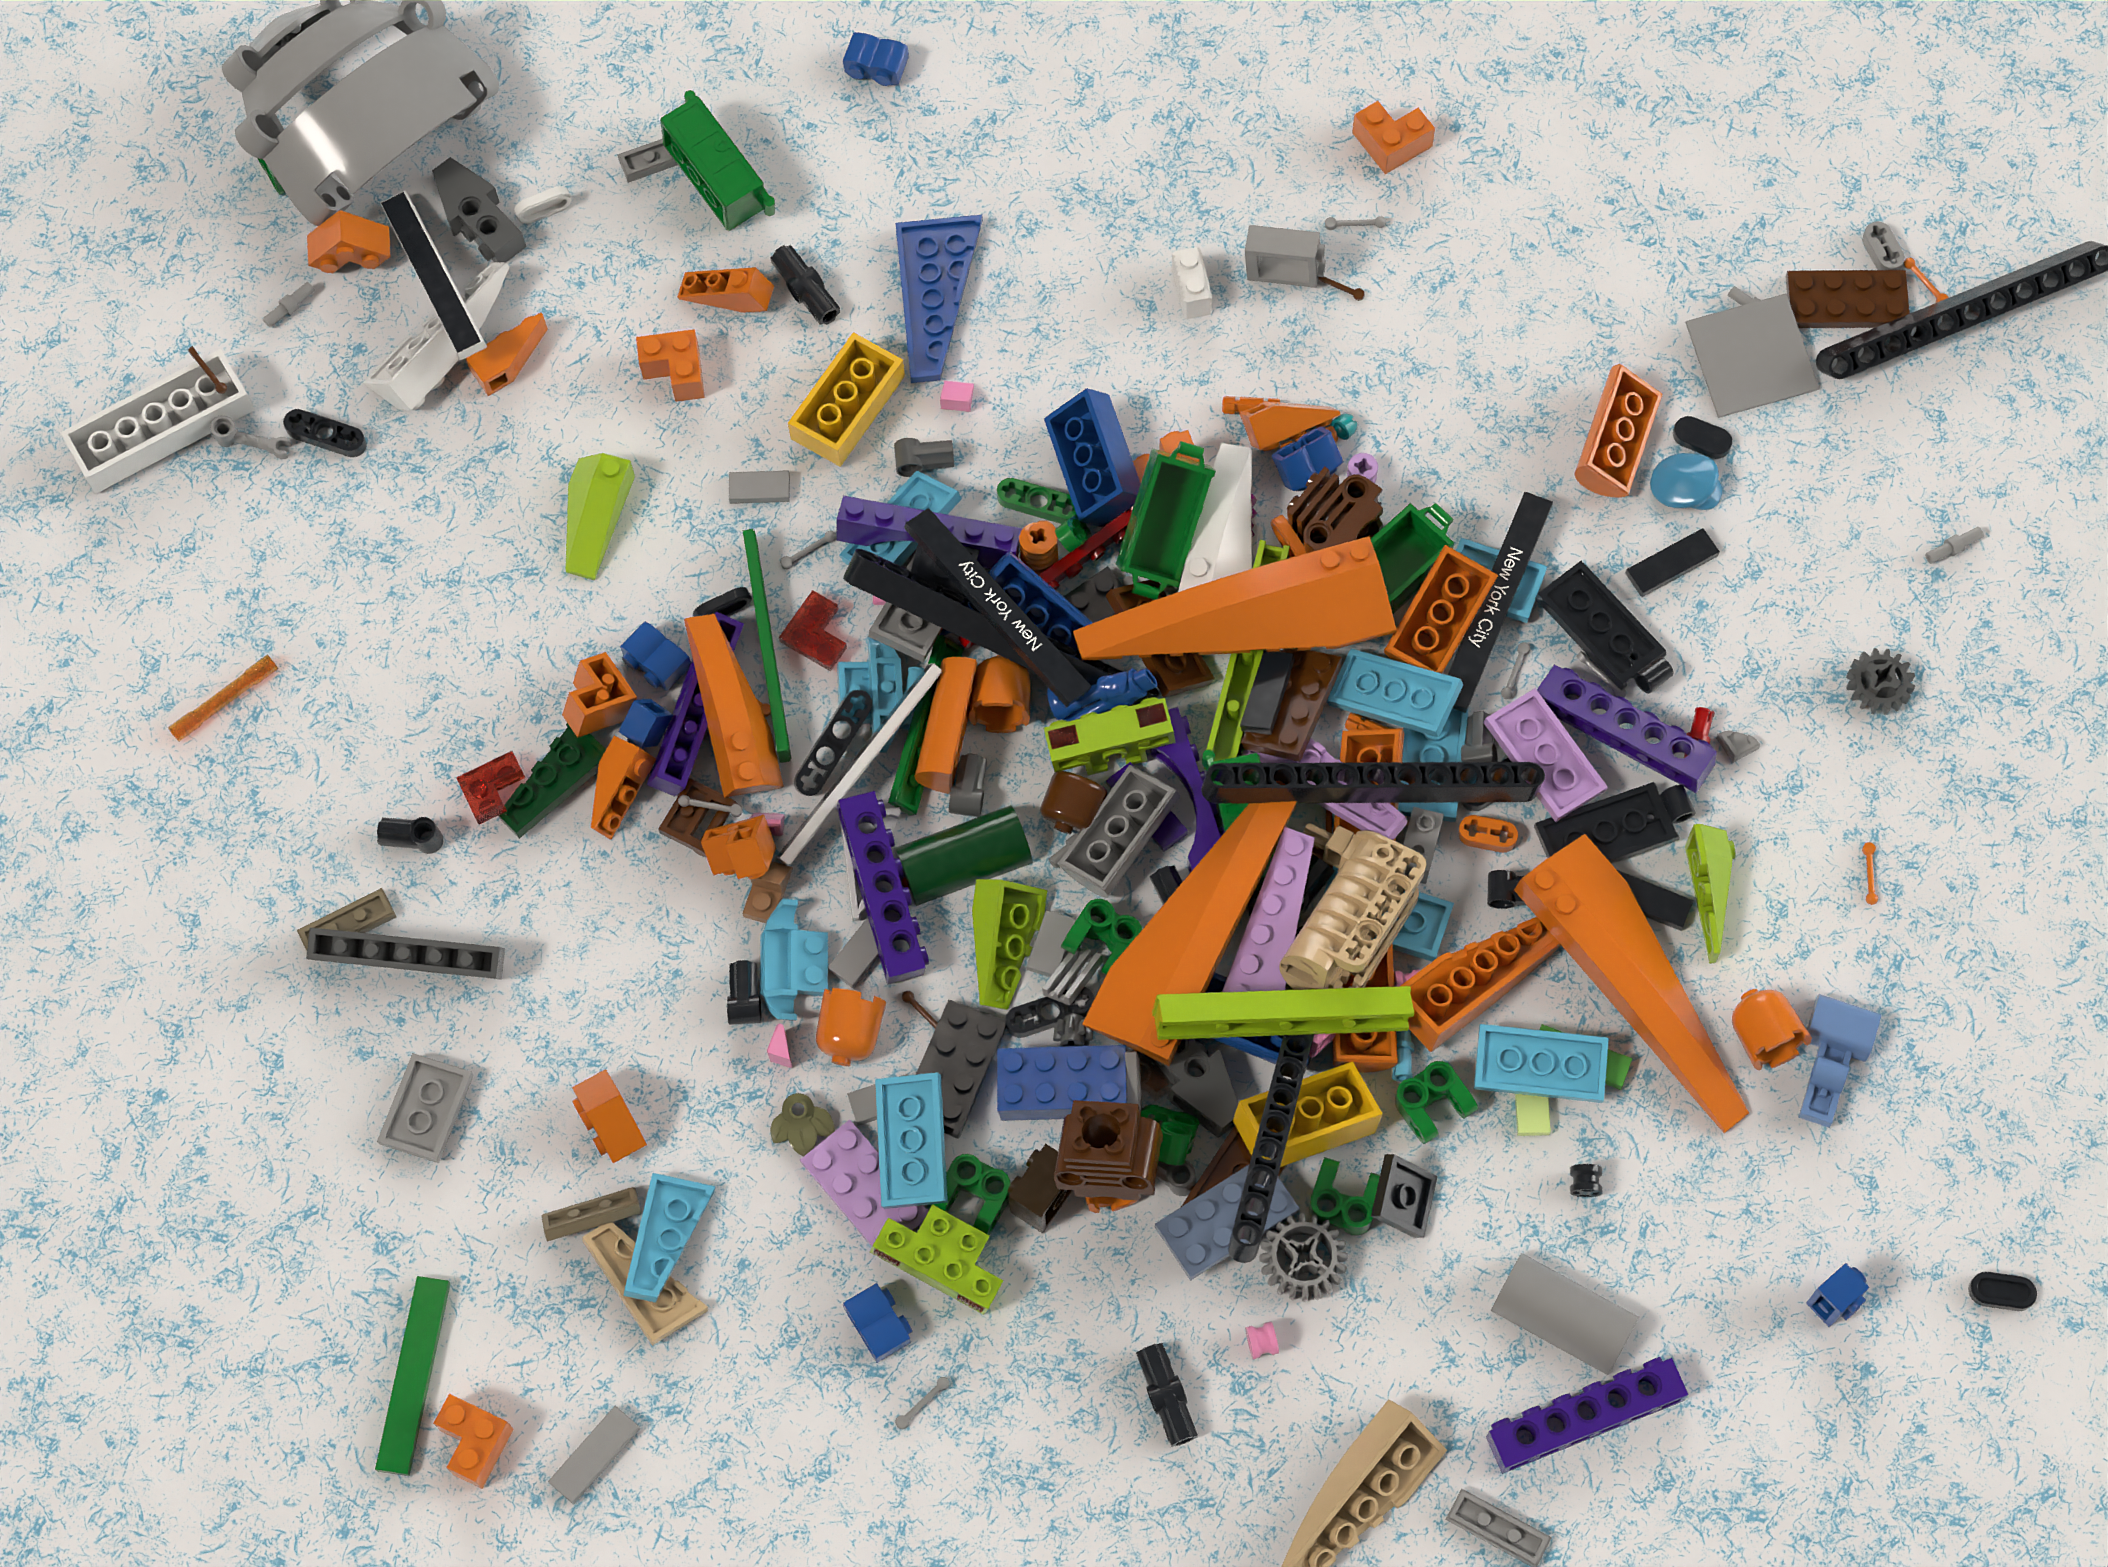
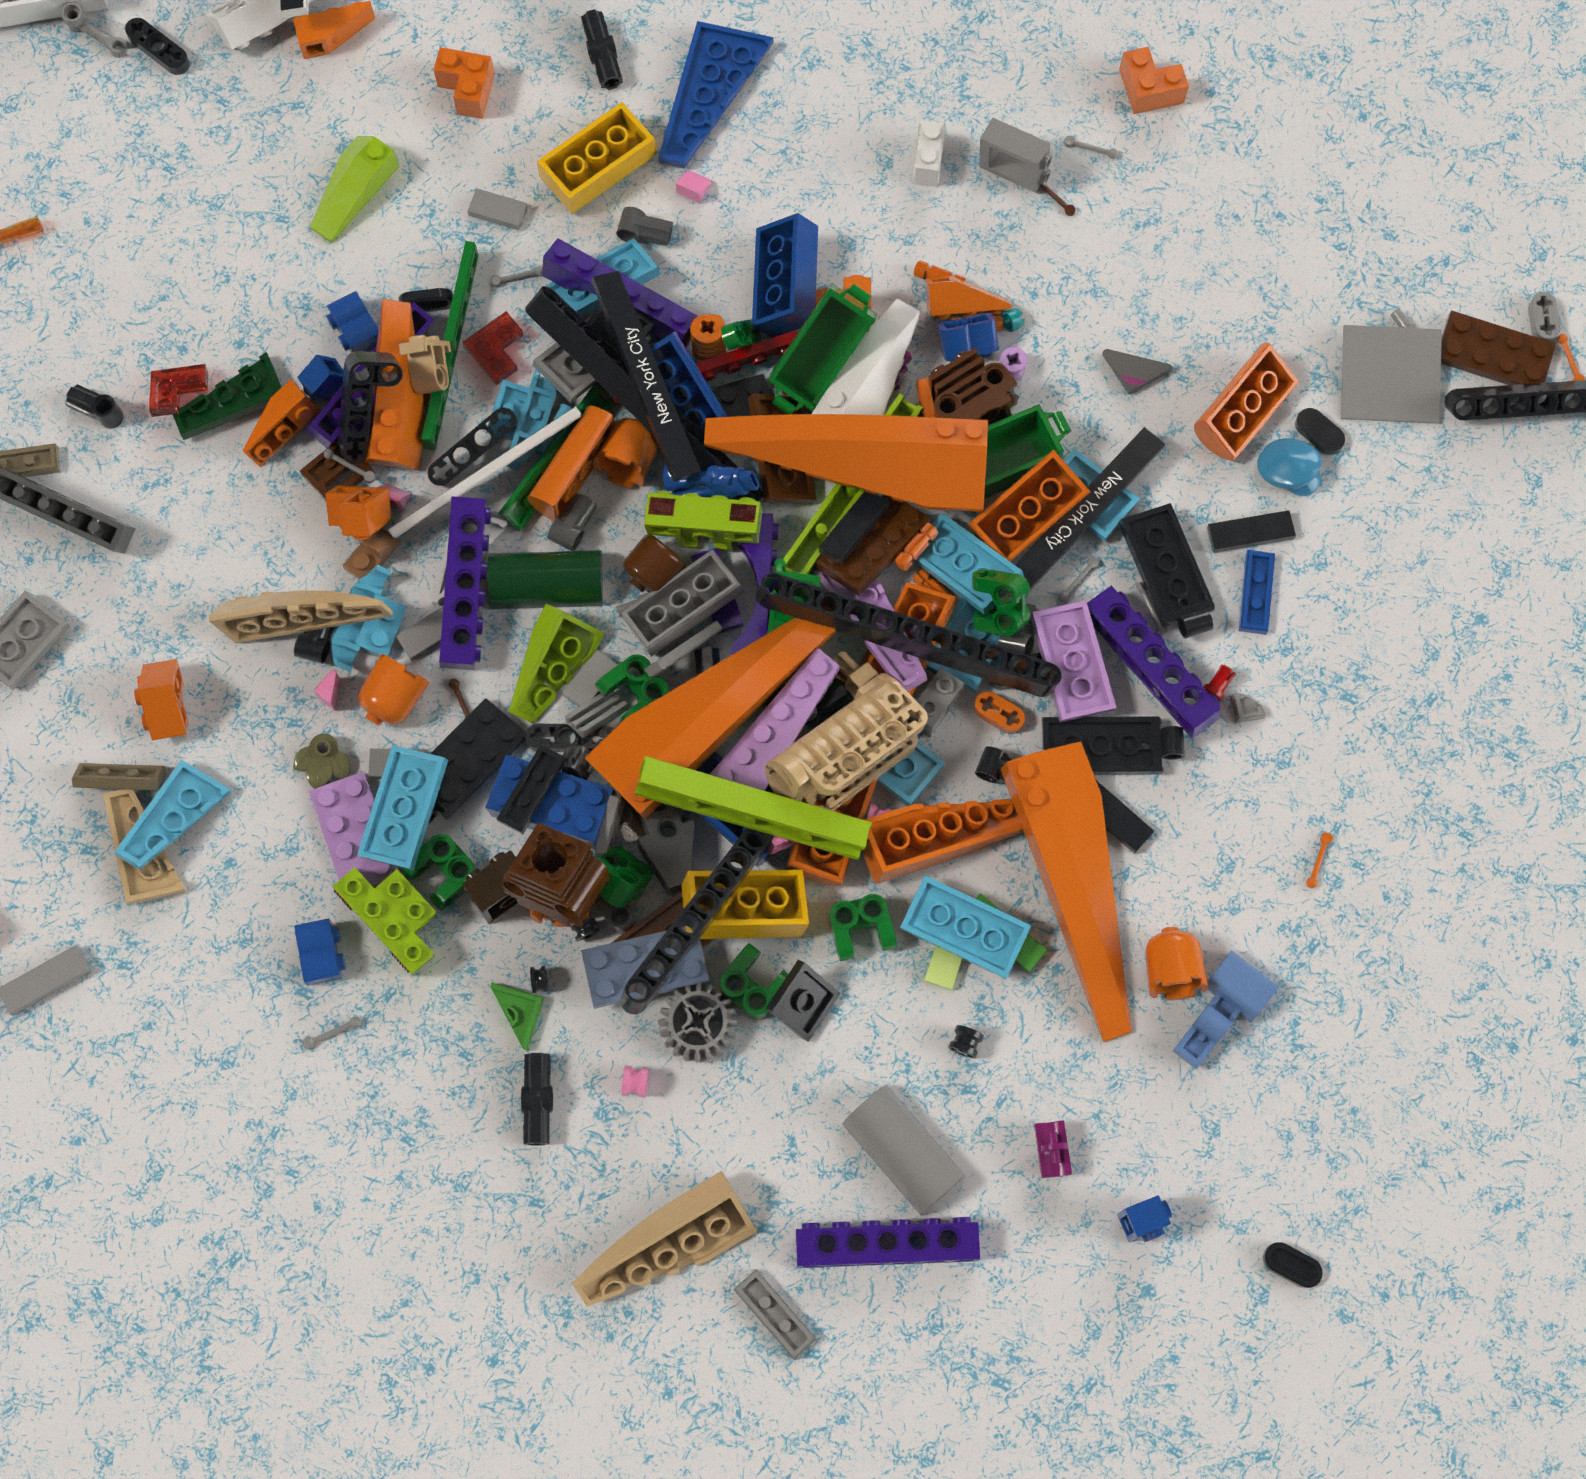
camera: 15 degrees right, 5 degrees up
orange brick [562,652,637,738] -> none
orange slope [677,267,774,313] -> none
green beam [997,478,1076,524] -> none
medium azure pin [1392,1029,1415,1082] -> none
lime wedge [1685,824,1736,964] -> none
dark grey gear [1846,648,1915,715] -> none
light grey bar [1925,527,1984,564] -> none
none -> tan wedge [209,590,393,643]
none -> black beam [338,351,403,464]
none -> tan pin [399,335,451,394]
none -> bright green tile [490,983,544,1051]
none -> black tile [497,744,567,834]
none -> black bush [530,965,548,993]
none -> black bush [571,918,600,941]
none -> light grey tile [644,620,722,677]
none -> orange axle [894,523,938,571]
none -> green piece [972,569,1030,636]
none -> magenta hips [1034,1120,1072,1179]
none -> dark grey tile [1102,349,1173,394]
none -> blue tile [1238,550,1275,635]

